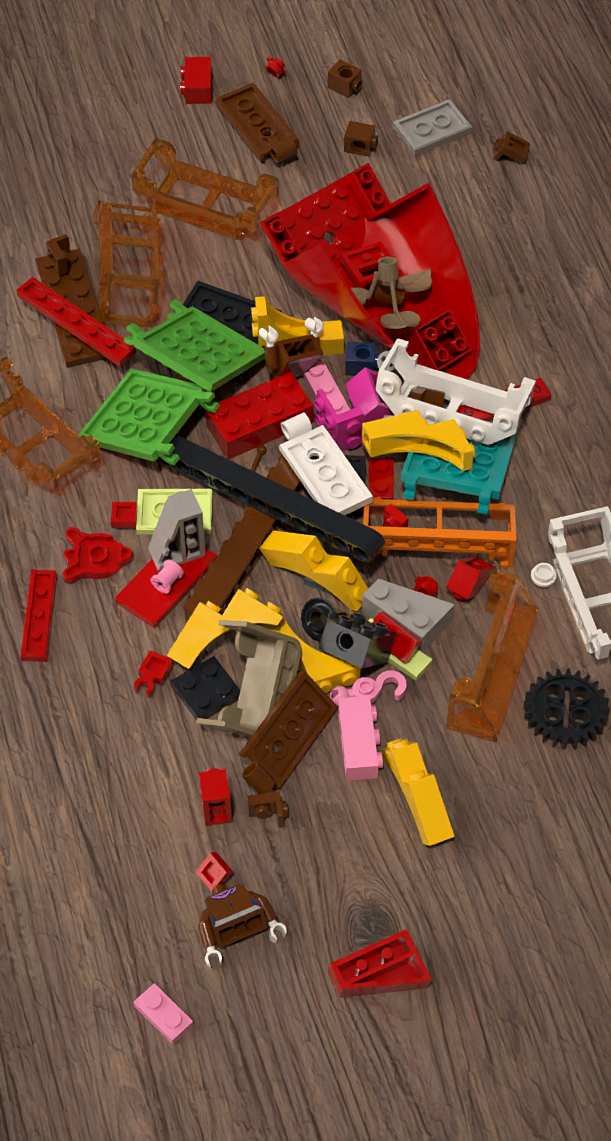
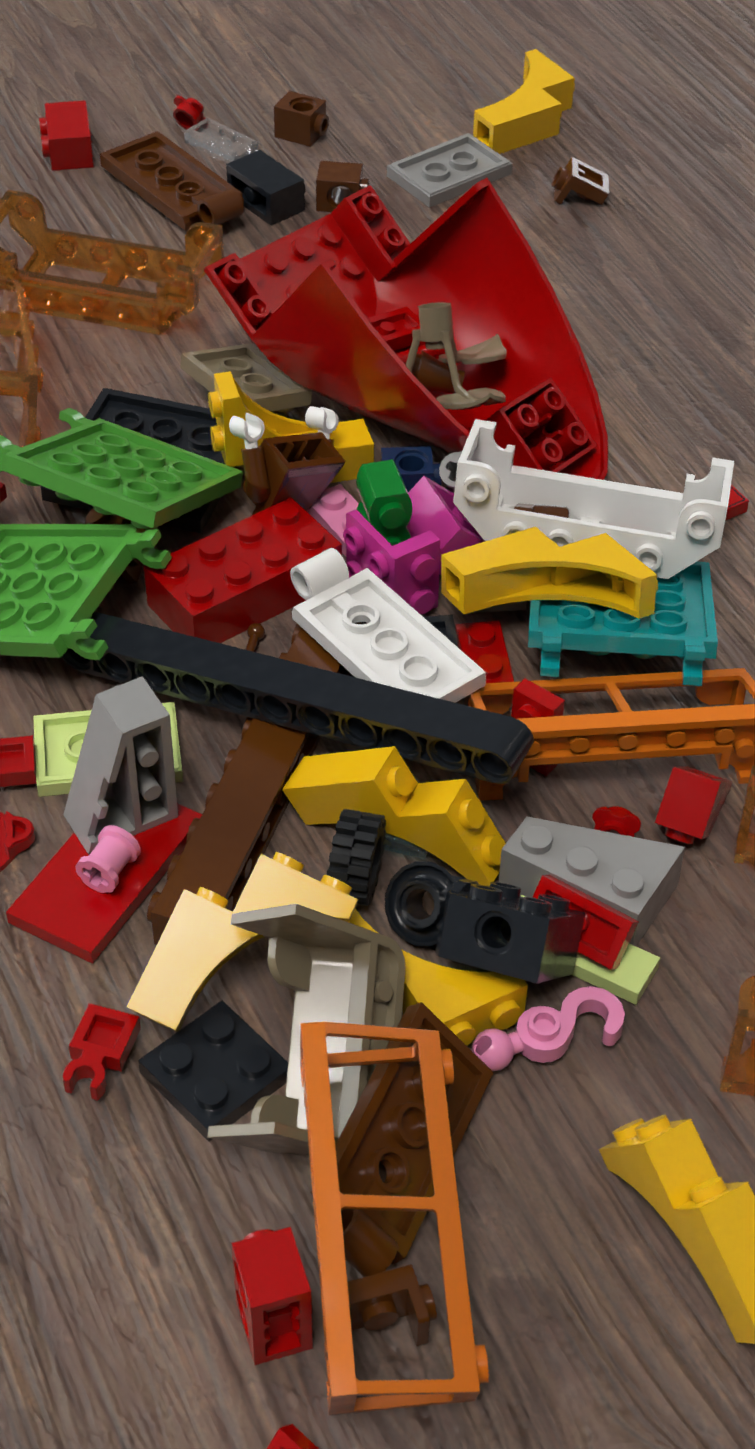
camera: 10 degrees left, 10 degrees down
bright pink brick [338,696,383,781] -> none
none -> dark tan plate [180,343,312,412]
none -> clear plate [184,118,259,163]
none -> black brick [226,150,306,226]
none -> orange windscreen [300,1022,489,1415]
none -> black tyre [327,809,386,906]
none -> green brick [356,459,412,546]
none -> yellow arch [473,49,575,154]

